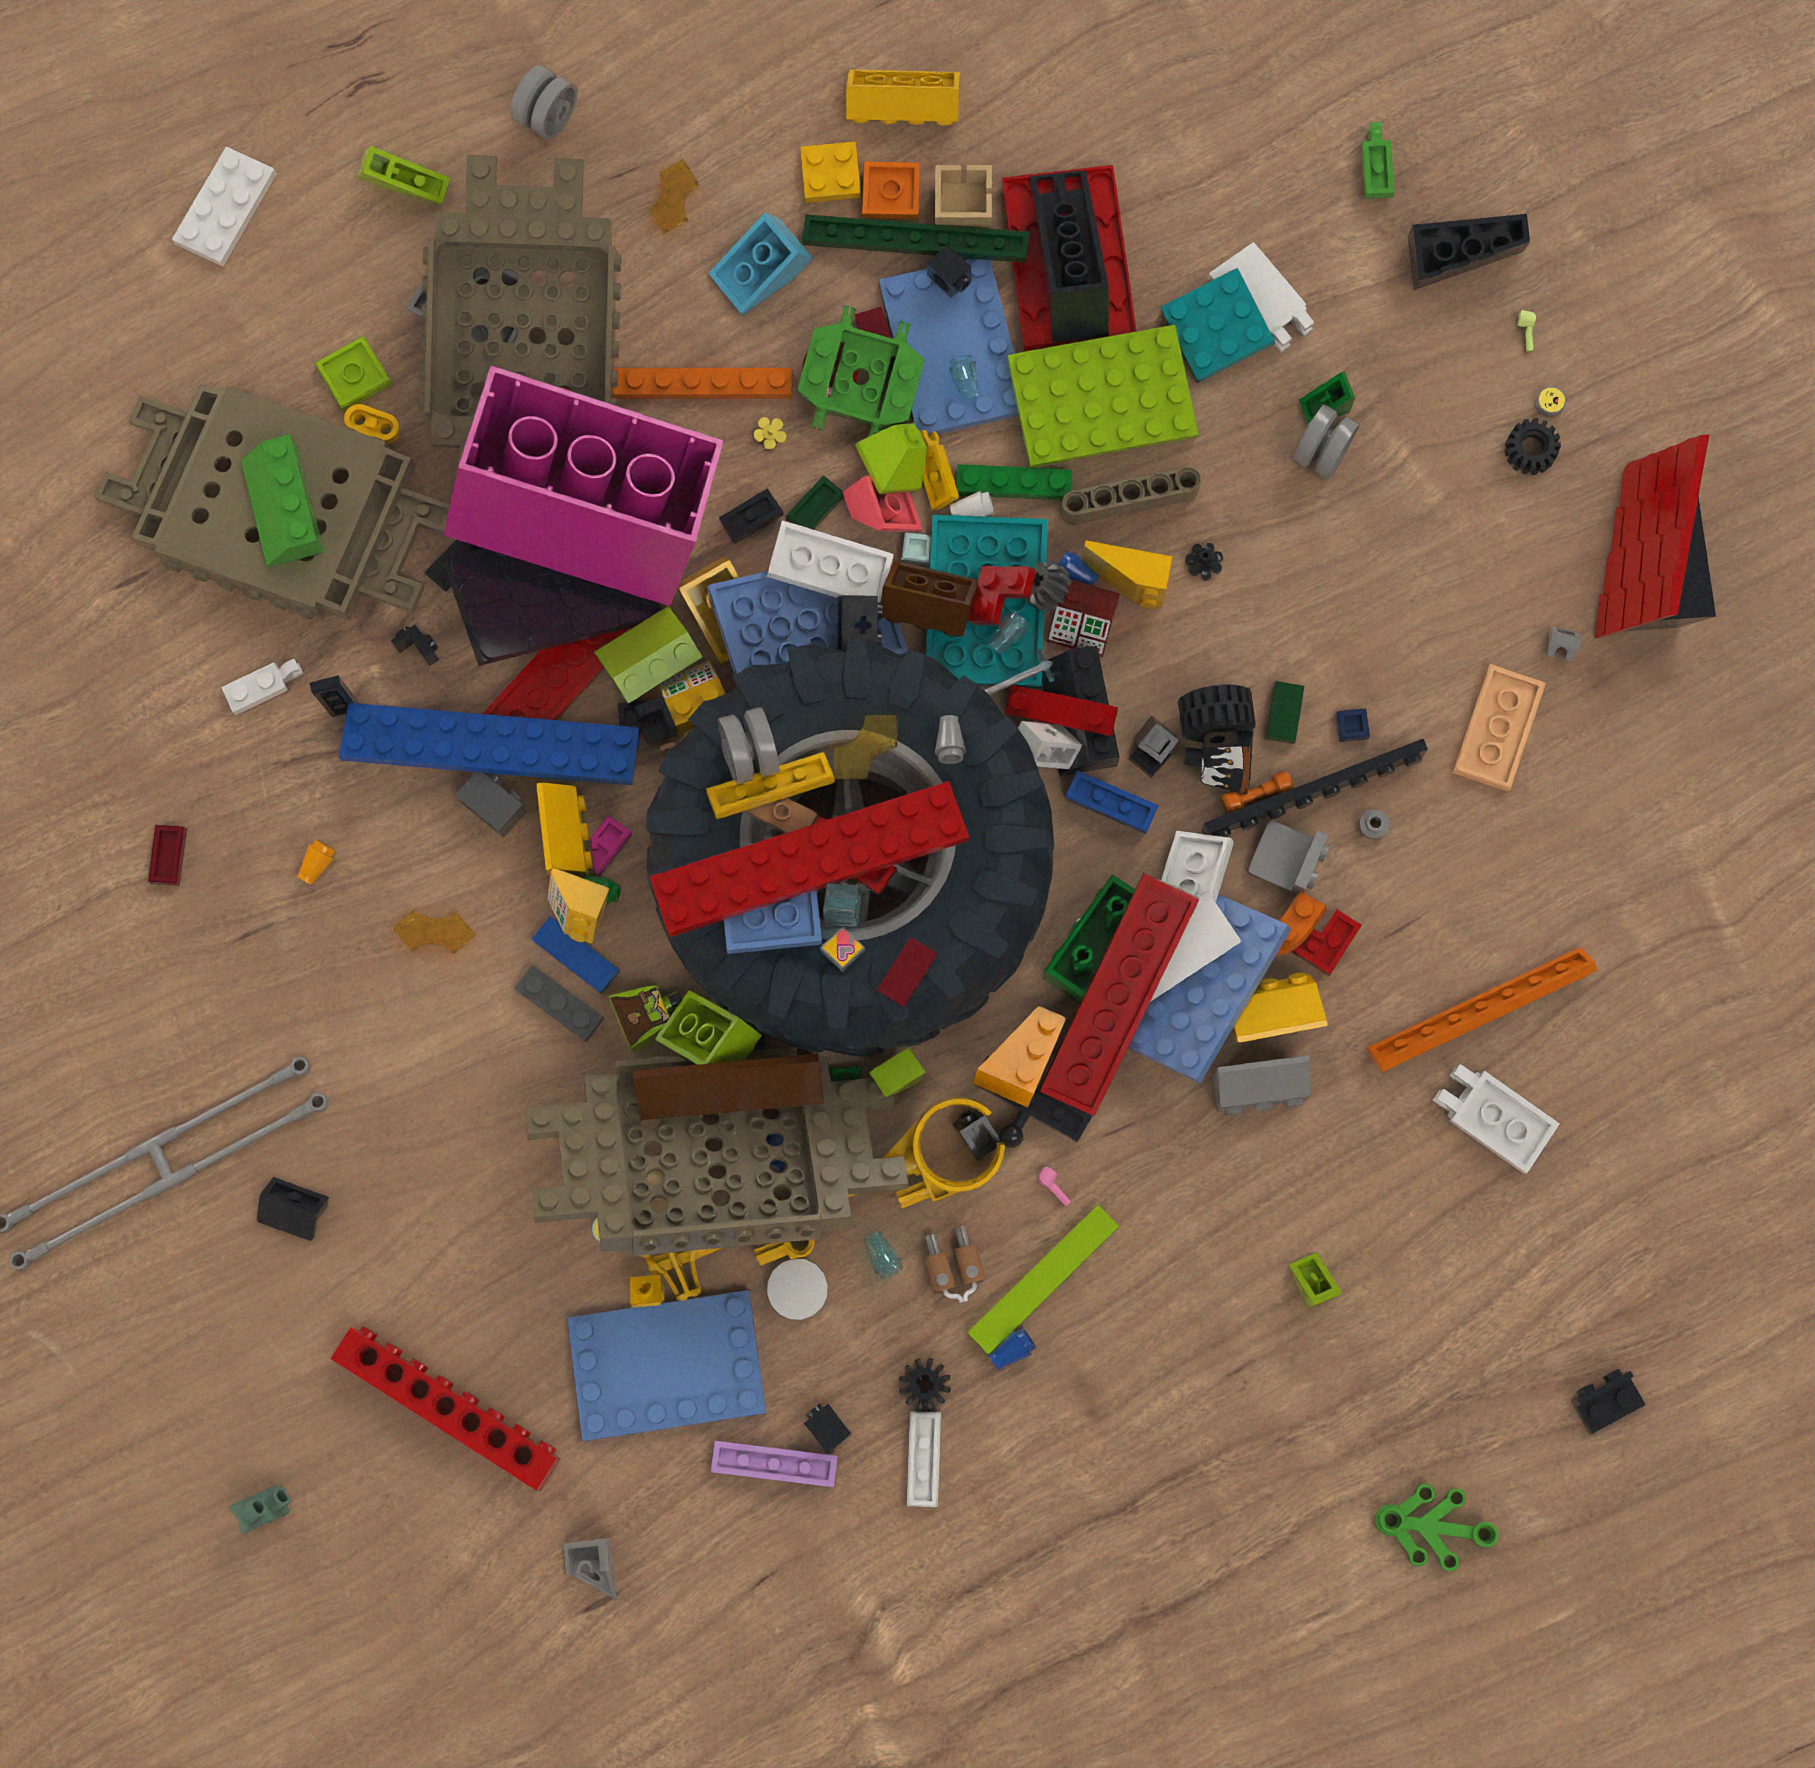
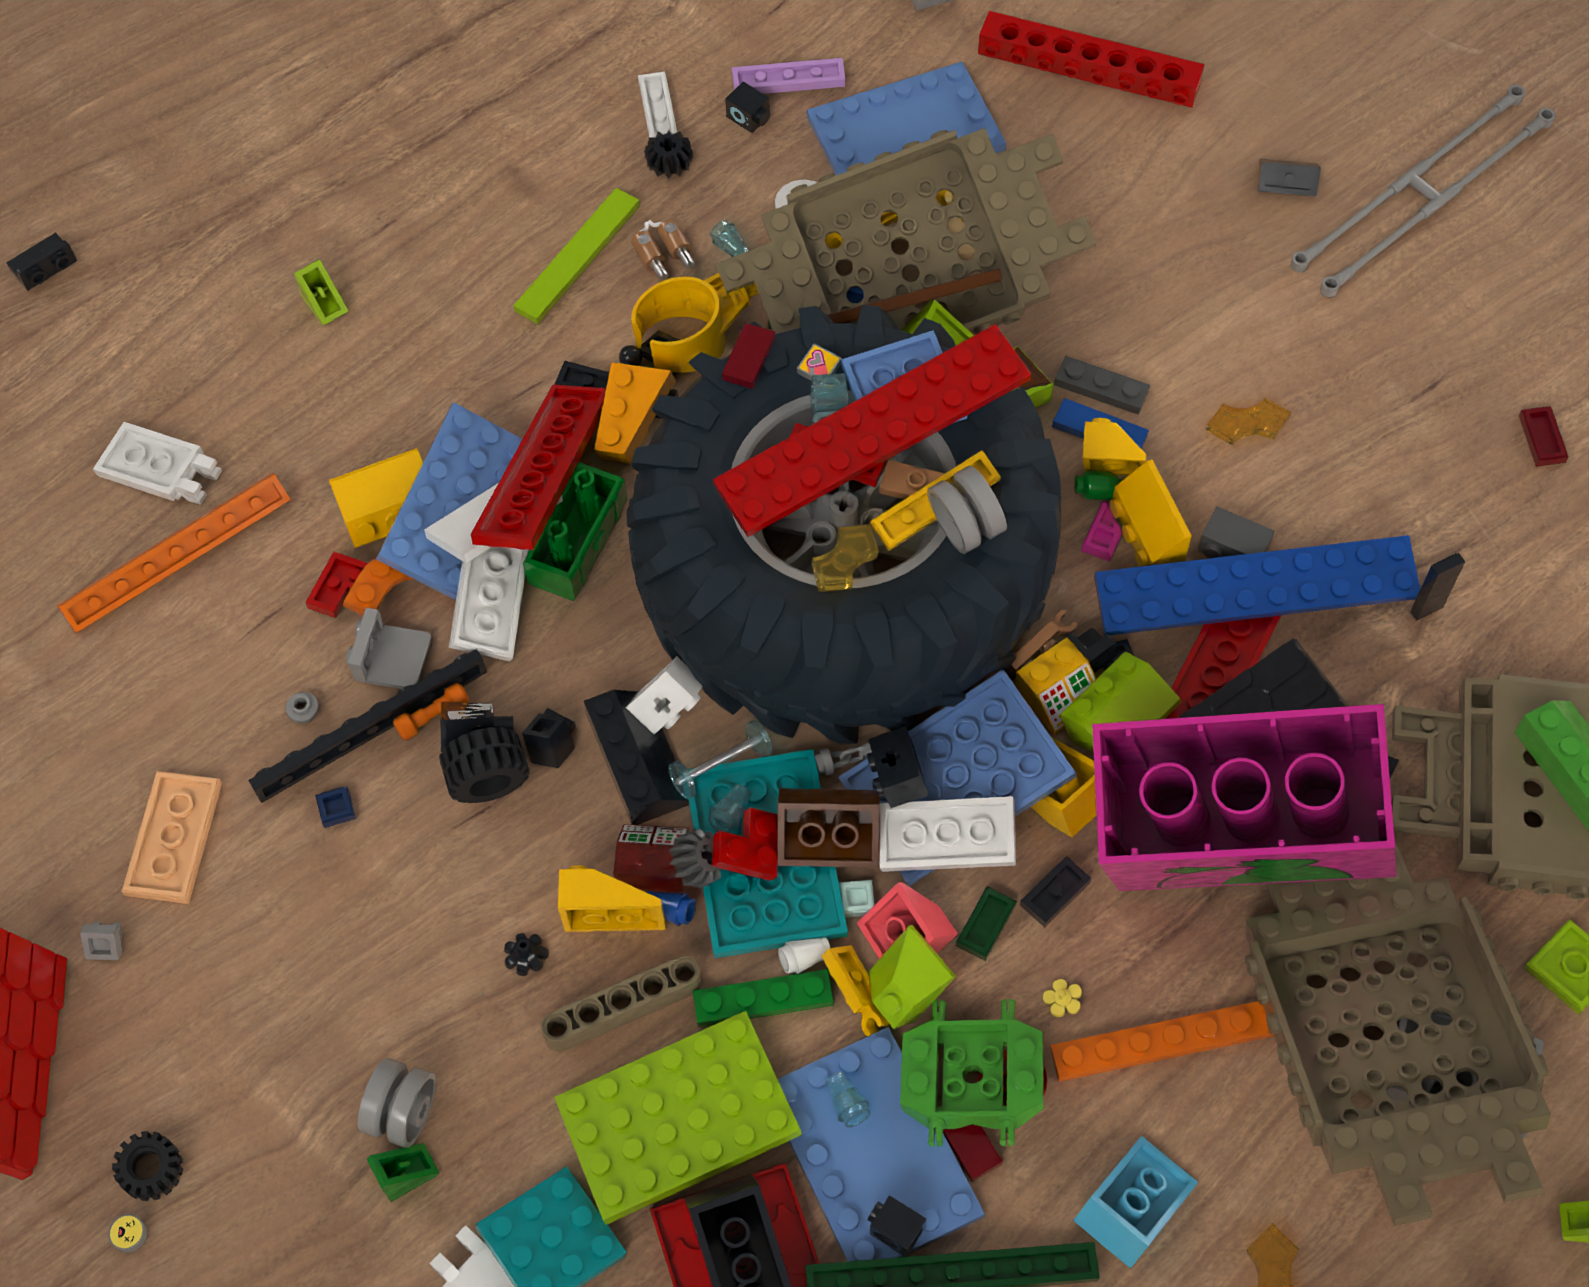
camera: 165 degrees right, 15 degrees down
white plate [221,659,303,715] -> none
light orange cone [297,839,336,885] -> none
yellow plate [344,404,401,444] -> none
black bracket [391,625,439,666] -> none
light grey cone [935,715,966,764] -> none
blue cone [989,1328,1036,1370] -> none
red plate [1004,685,1118,737] -> none
bright pink hand [1037,1167,1071,1206] -> none
blue plate [1065,770,1159,834] -> none
light grey slope [1212,1055,1311,1115] -> none
dark green tile [1266,681,1305,744] -> none
bright green plant [1375,1484,1499,1571] -> none

